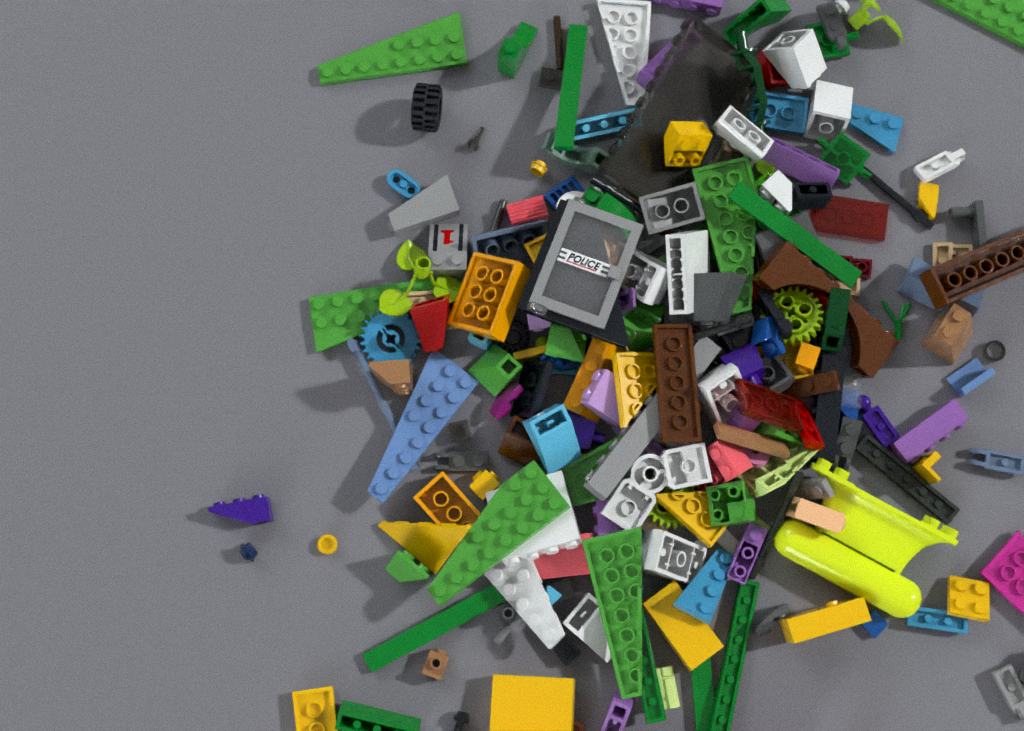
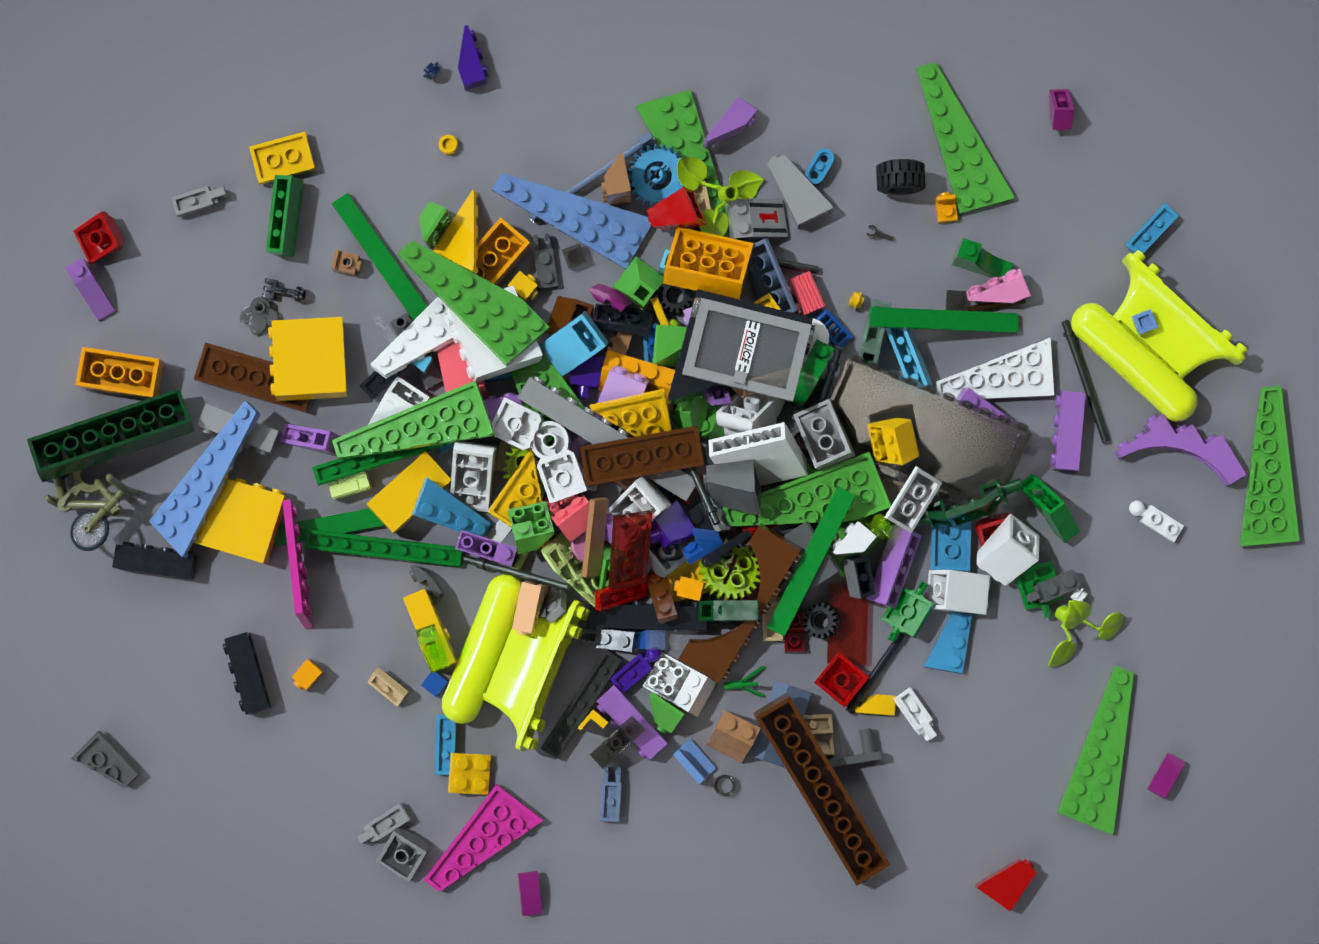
camera: 85 degrees right, 5 degrees up
none -> tan plate [367,667,409,707]
none -> clear neon green slope [416,624,450,673]
none -> clear smoke slope [589,716,645,769]
none -> medium nougat brick [607,333,633,356]
none -> white slope [643,652,717,717]
none -> bright green slope [649,691,684,734]
none -> medium lavender slope [703,97,757,149]
none -> black tyre [803,603,841,639]
none -> red slope [814,652,869,708]
none -> light orange bracket [935,192,958,223]
none -> bright pink slope [966,269,1031,303]

